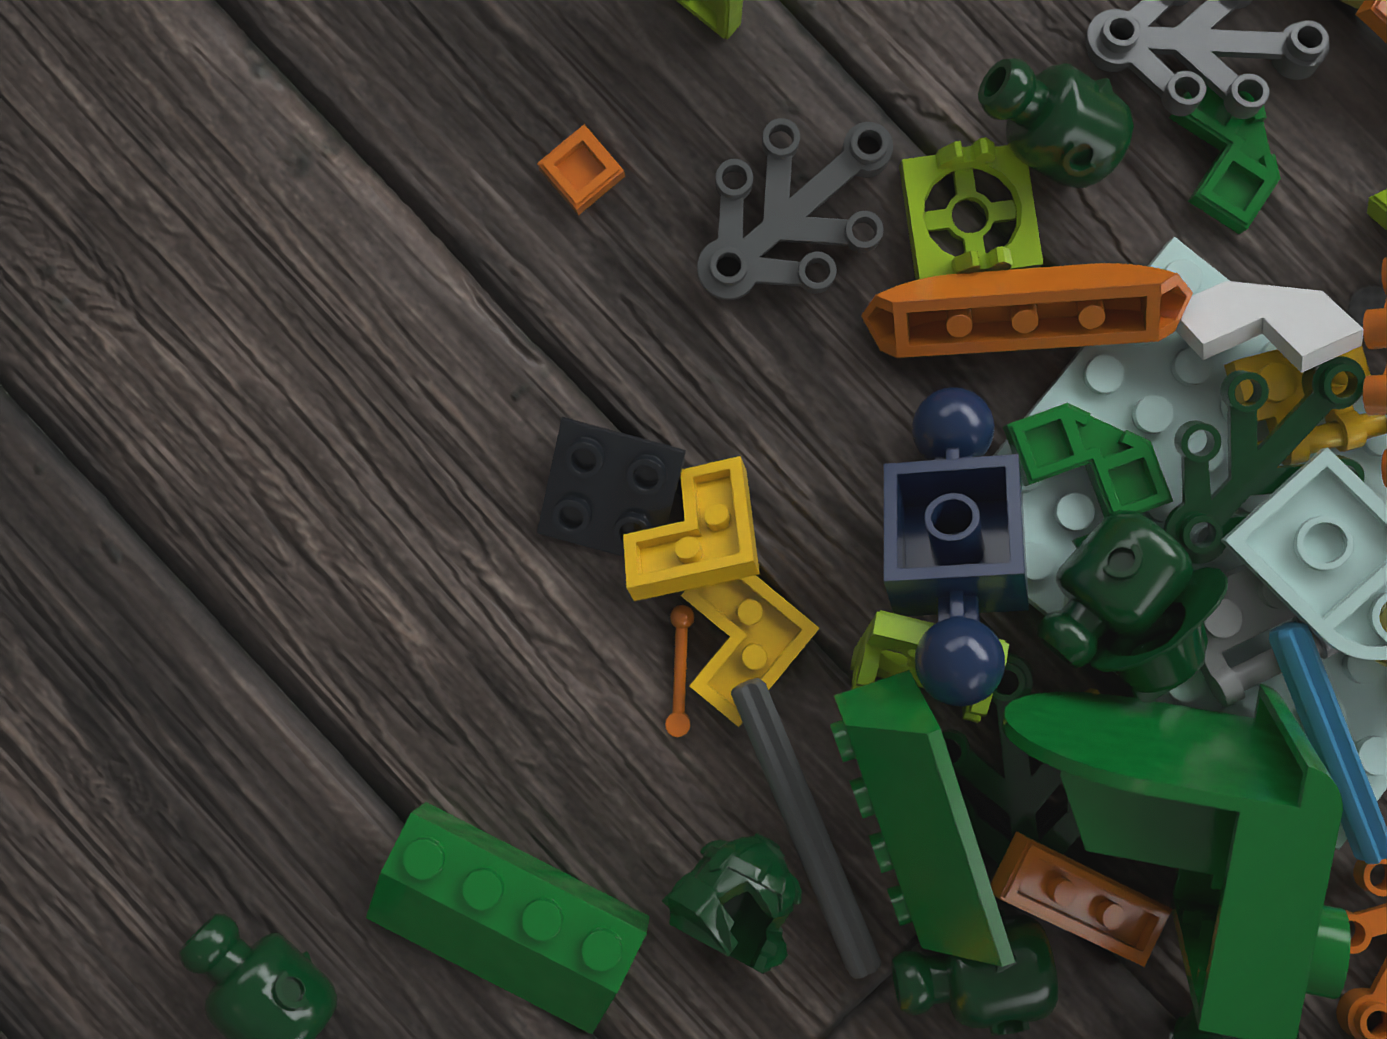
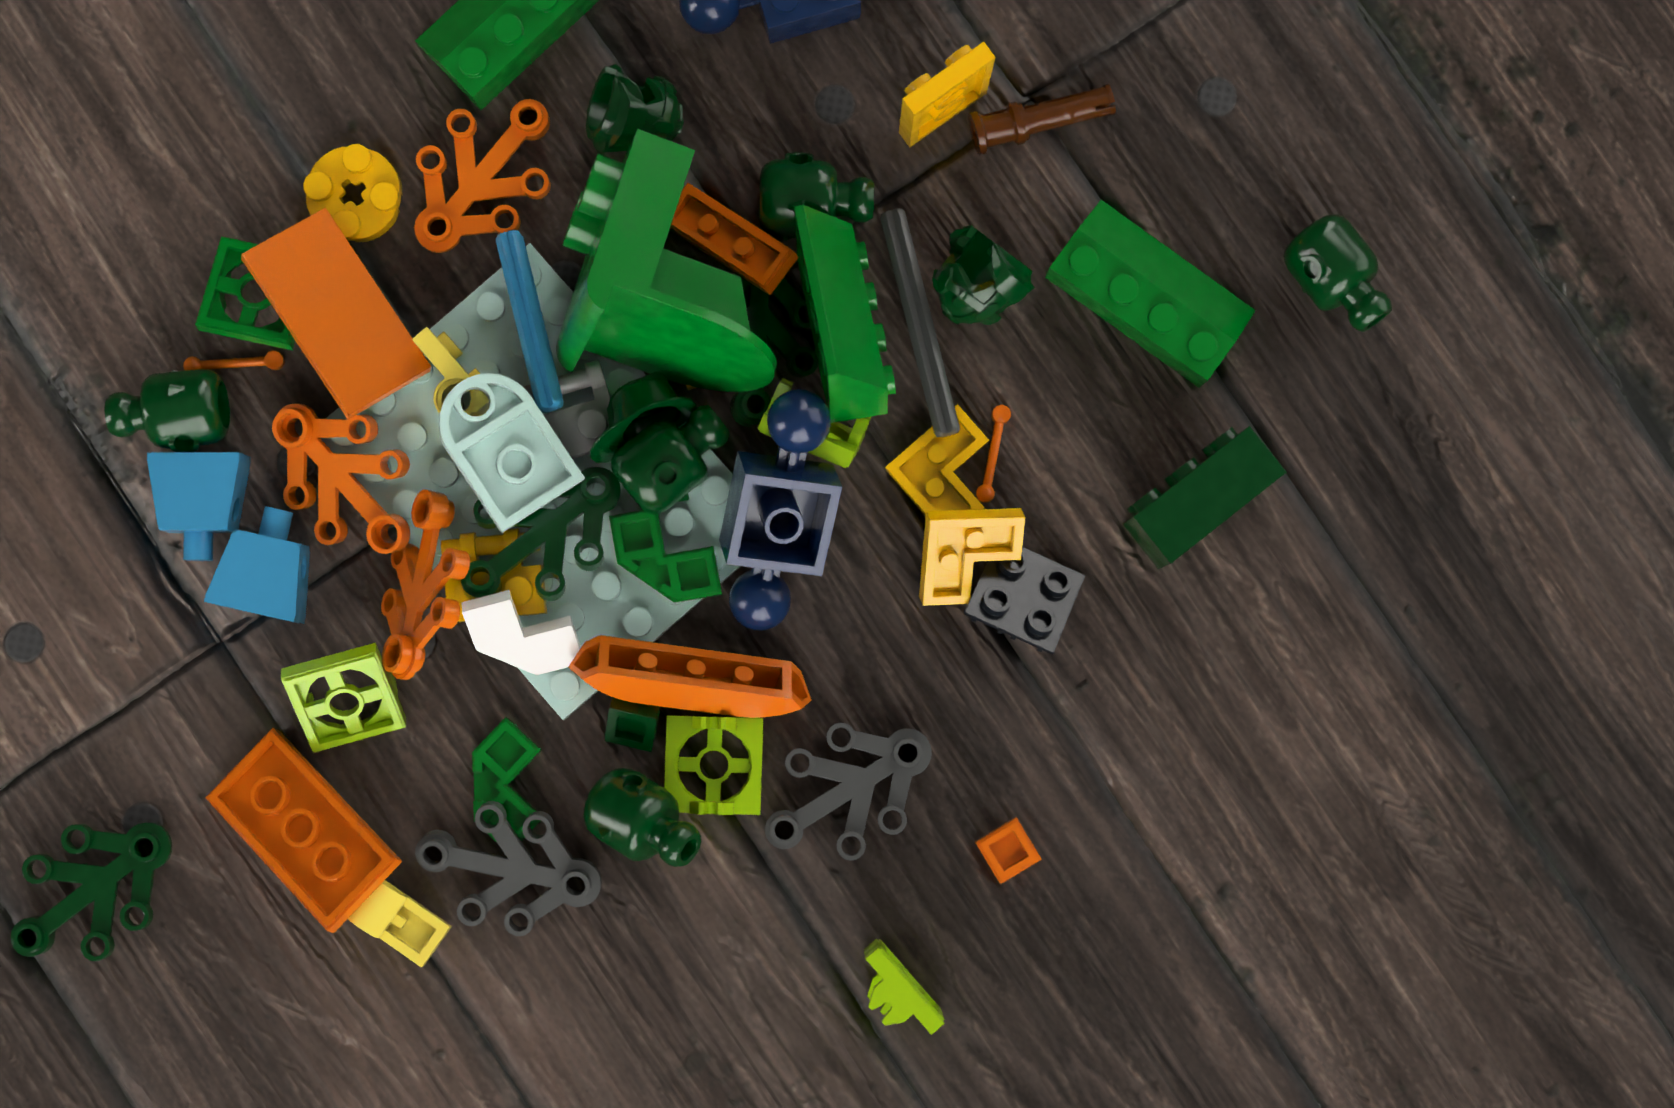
camera: 175 degrees left, 0 degrees up
none -> dark green plate [604,697,661,752]
none -> dark green brick [1122,426,1286,569]

